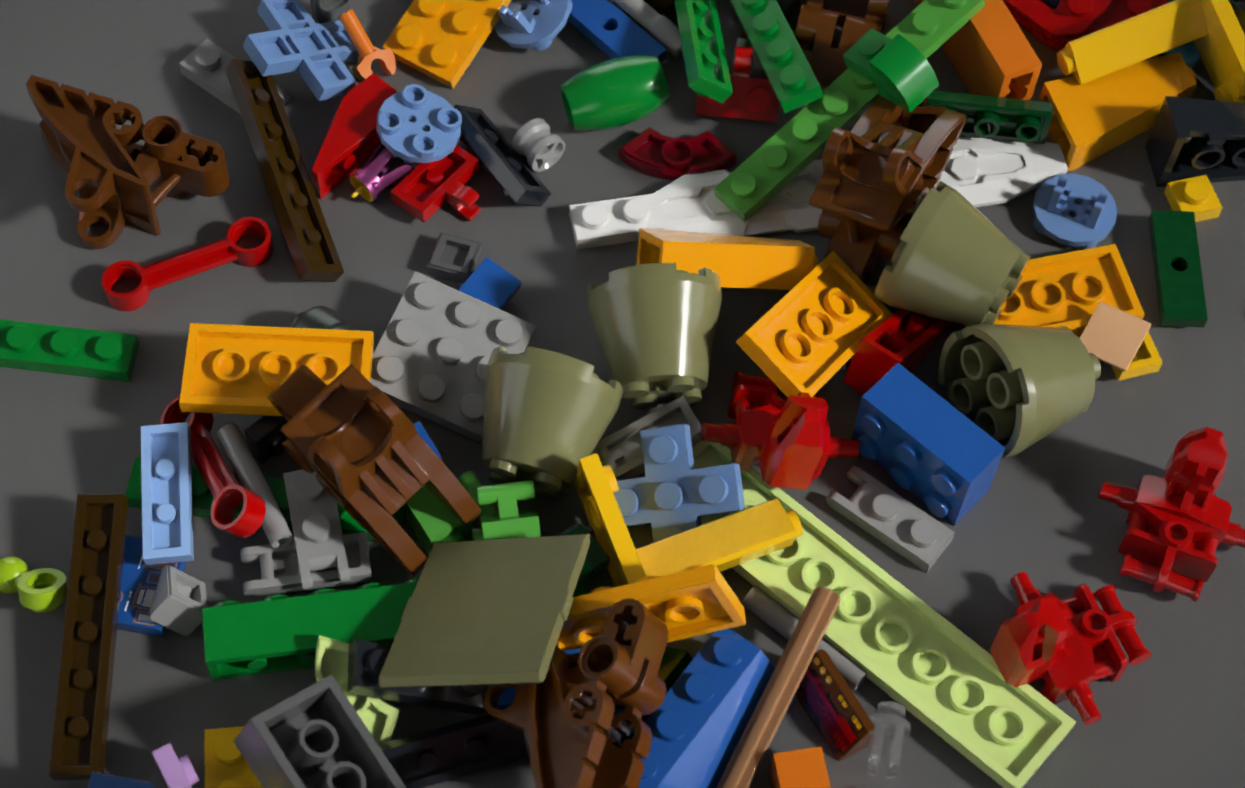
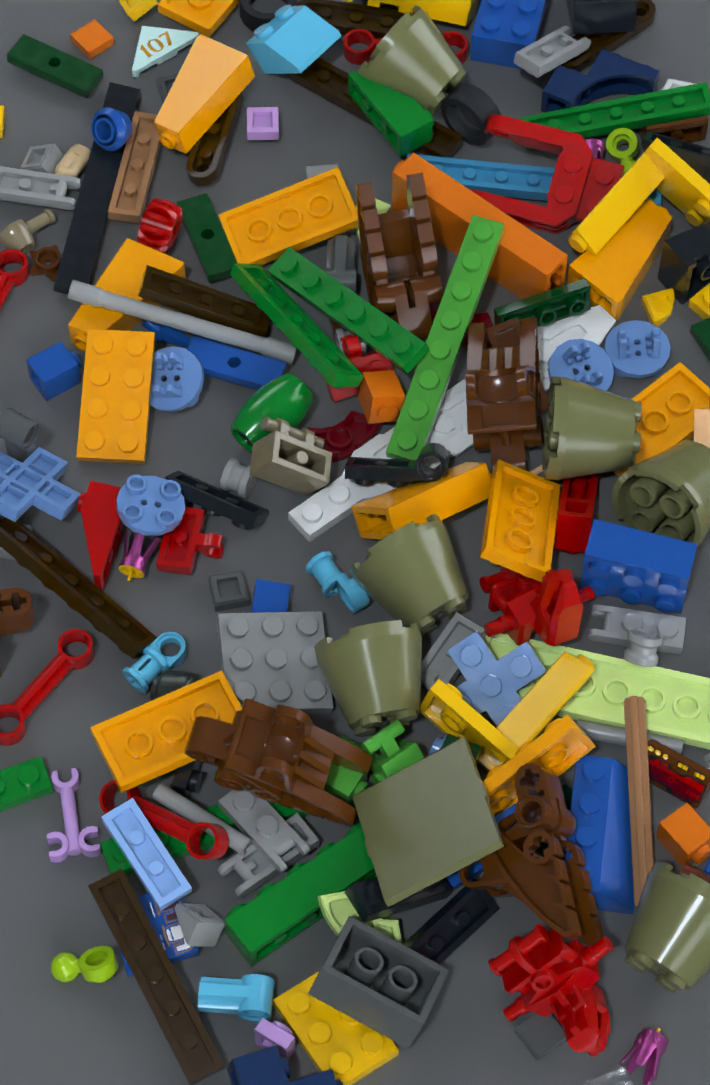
camera: 25 degrees left, 0 degrees up
orange bar [338,9,396,82] -> none
green brick [843,28,939,113] -> none
none -> lavender bar [47,768,101,863]
none -> medium azure connector [122,632,187,693]
none -> medium azure piece [198,974,275,1022]
none -> dark tan brick [249,417,332,496]
none -> medium azure connector [305,551,370,613]
none -> black plate [345,443,450,486]
none -> orange brick [358,370,405,424]
none -> medium blue plate [547,339,614,391]
none -> light grey wheel [623,628,663,667]
none -> yellow tile [641,288,675,326]

